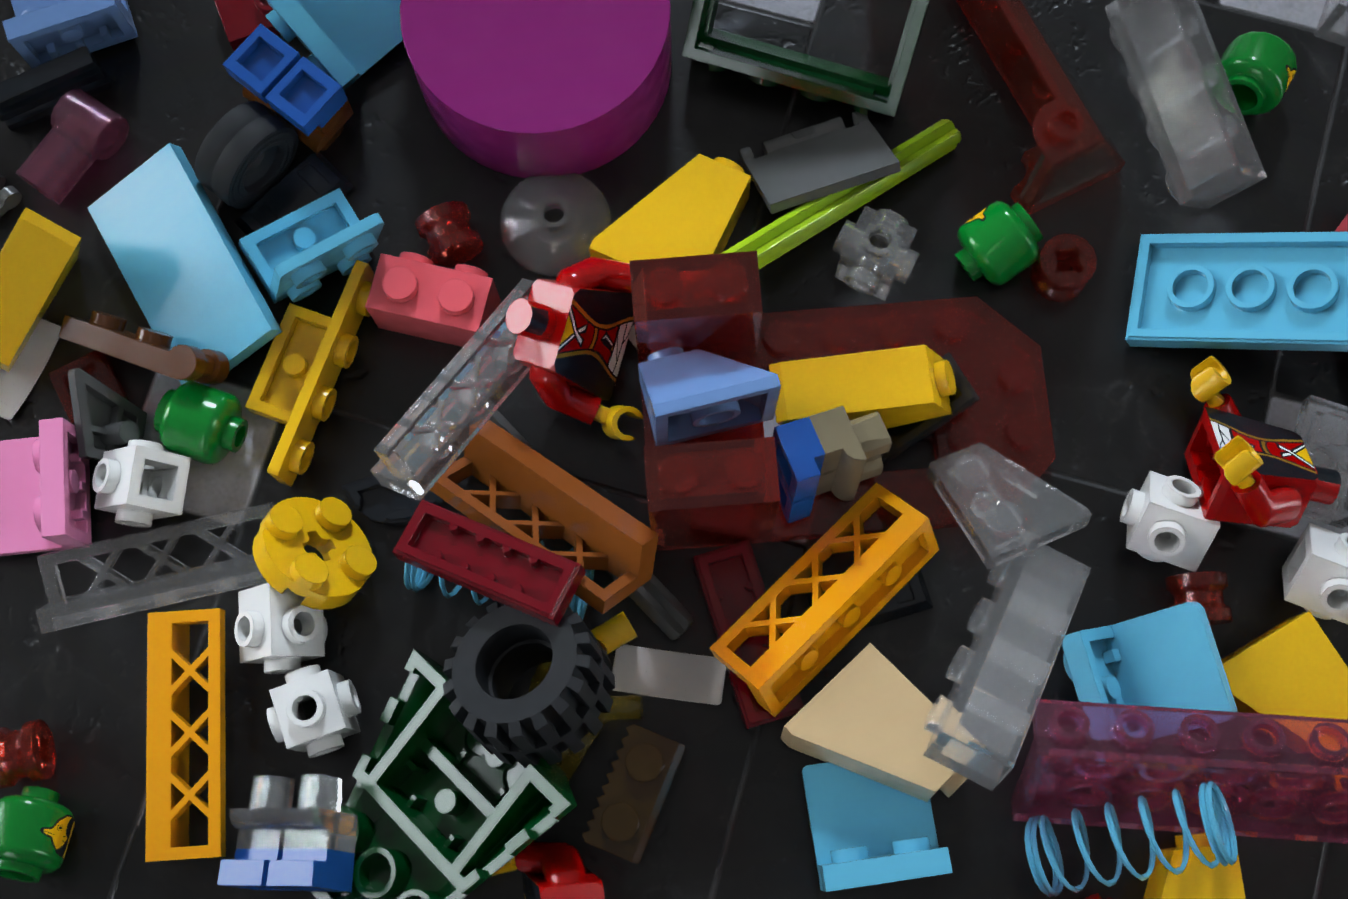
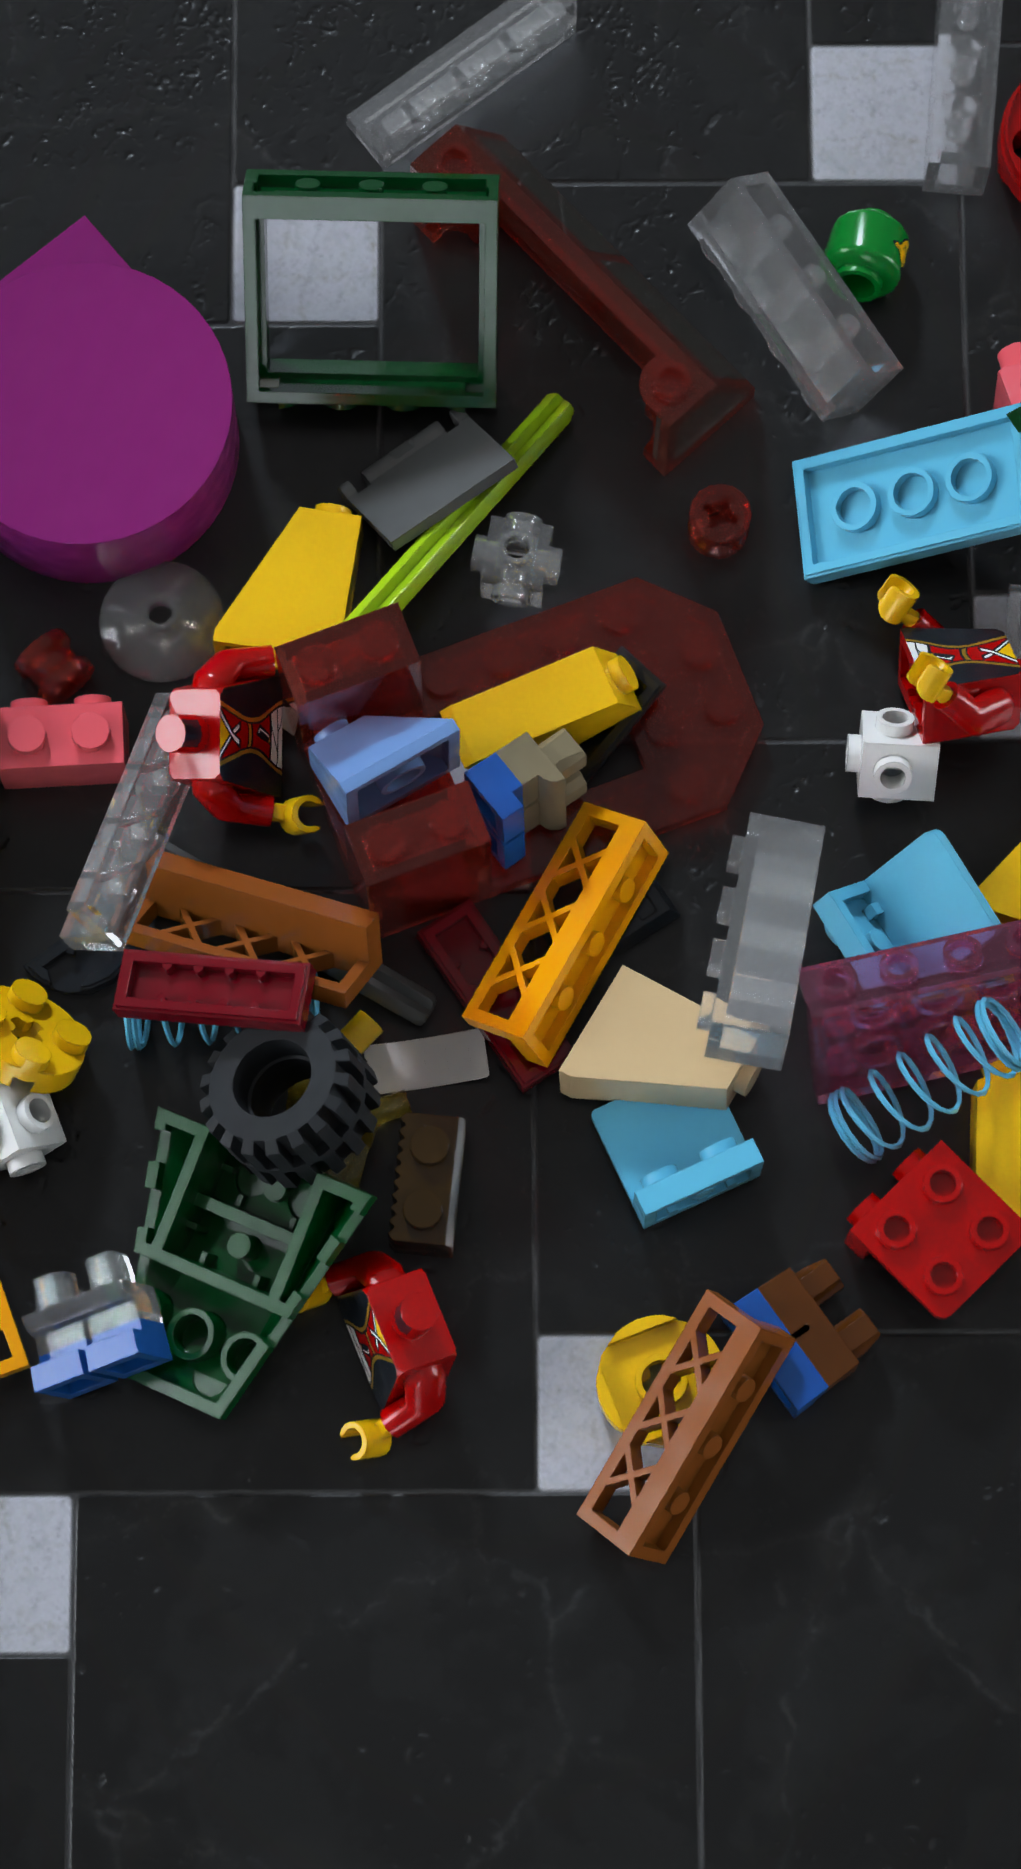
camera: 20 degrees left, 0 degrees up
white brick [267,664,361,758] -> none
clear wing [926,442,1092,569] -> none
green head [954,201,1044,286] -> none
clear red wheel [1165,571,1233,626] -> none

